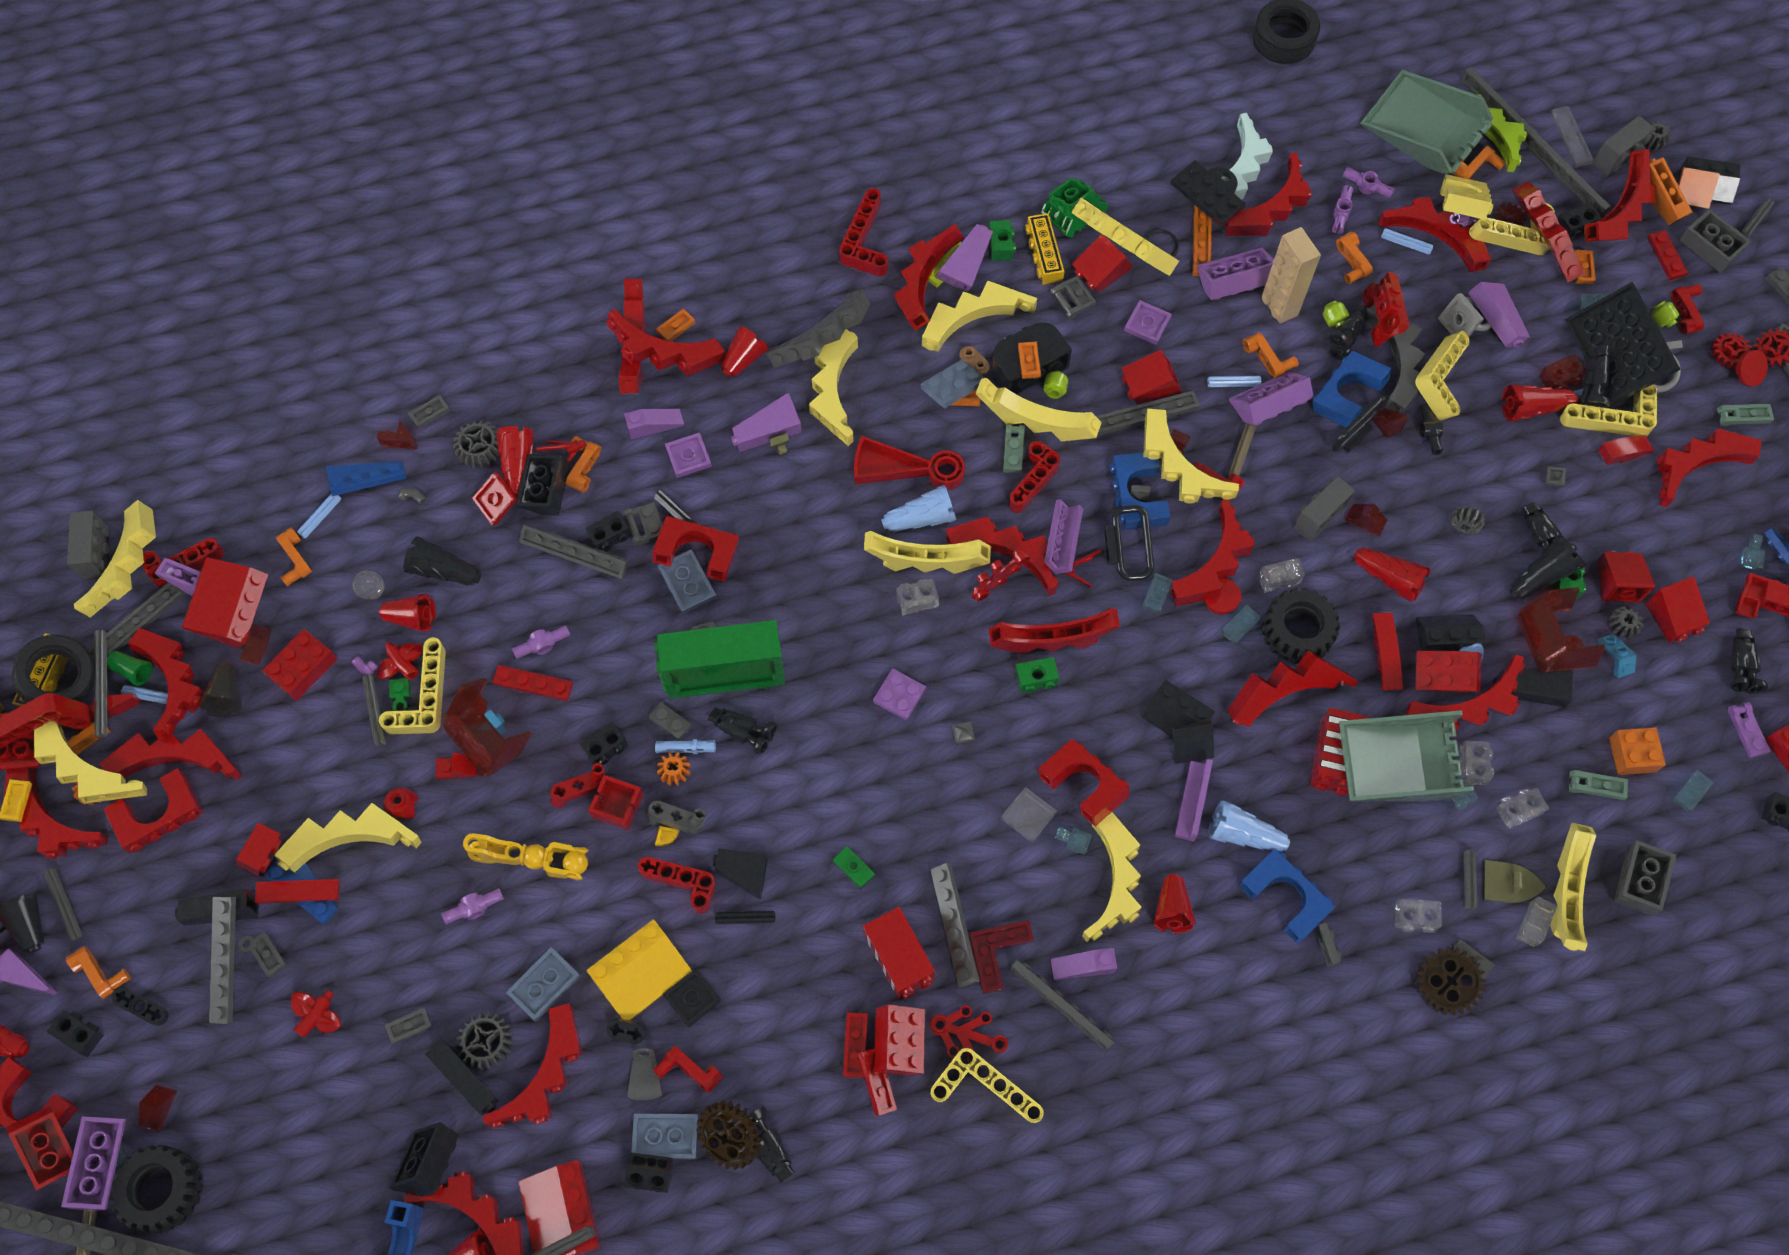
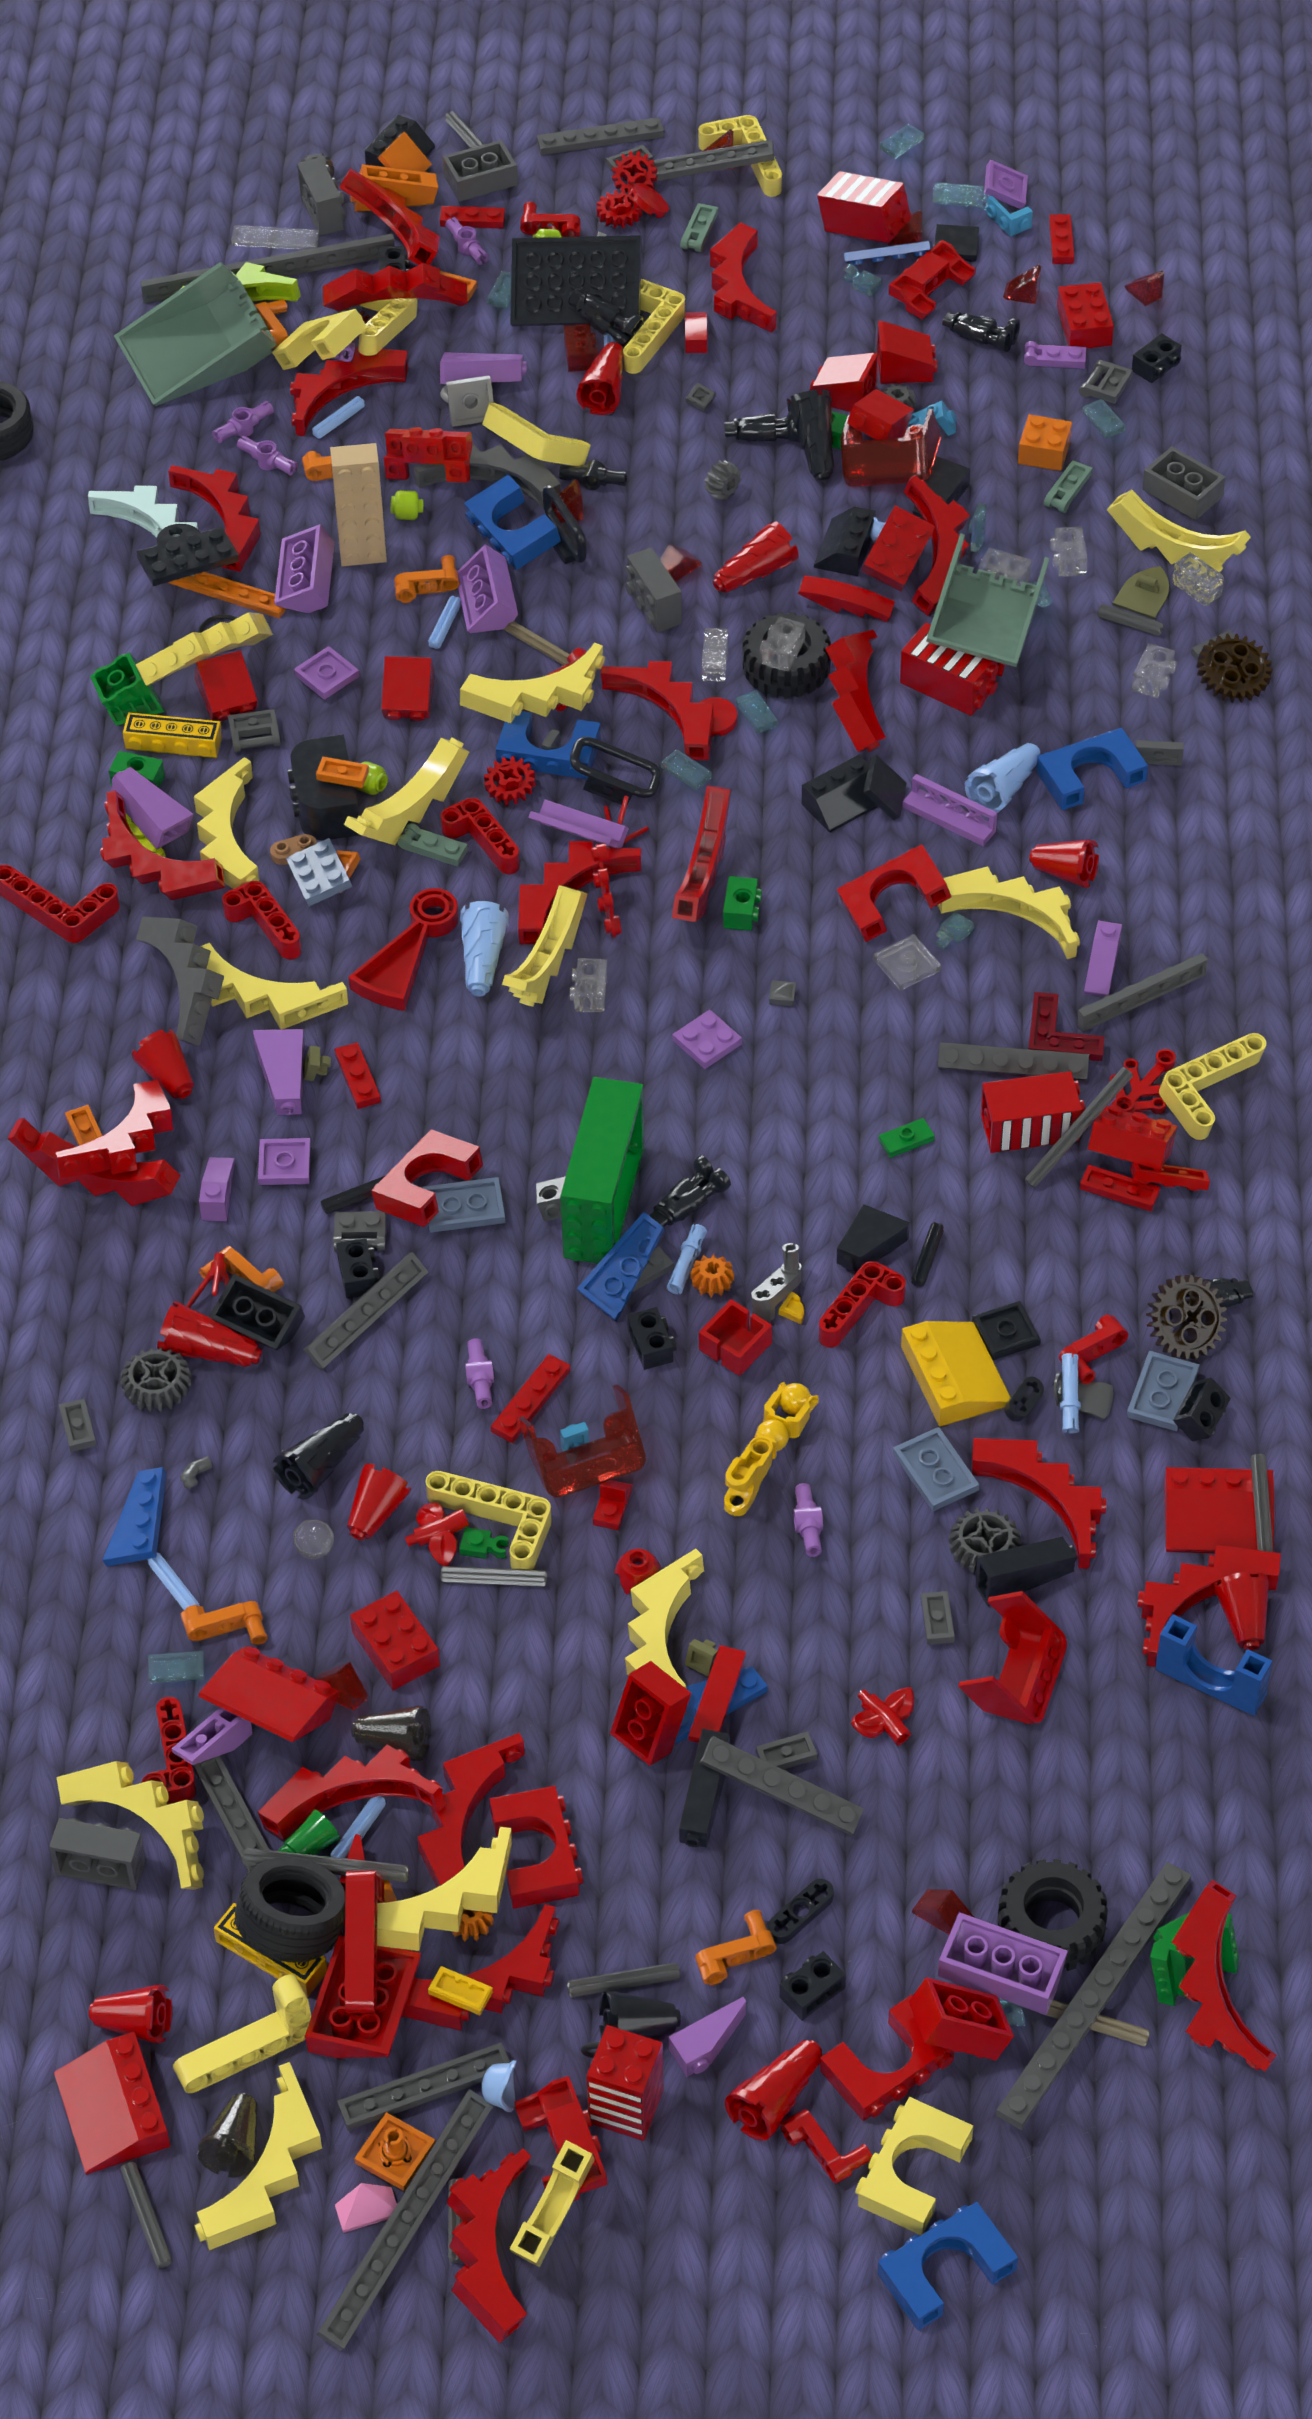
camera: 70 degrees left, 15 degrees down
medium lavender arm [352,657,377,675] -> none
clear red slope [377,421,418,450] -> none
black slope [389,1122,459,1197] -> none
tile [472,472,518,525] -> none
red beam [550,763,605,808] -> none
dark grey plate [1096,390,1200,436] -> none
black piece [1328,305,1367,360] -> none
none -> clear light blue plate [148,1651,204,1683]
none -> red beam [222,881,302,960]
none -> red plate [334,1042,381,1109]
none -> medium lavender pin [445,217,489,265]
none -> red gear [484,756,536,805]
none -> blue wing [577,1212,664,1322]
none -> olive tile [685,1639,718,1676]
none -> clear brick [759,616,805,671]
none -> red slope [847,389,914,448]
none -> red windscreen [958,1591,1067,1724]
none -> clear light blue plate [968,503,987,552]
none -> dark grey axle [1025,1067,1133,1187]
none -> light blue pin [1060,1353,1081,1434]
none -> dark grey plate [1079,360,1133,404]

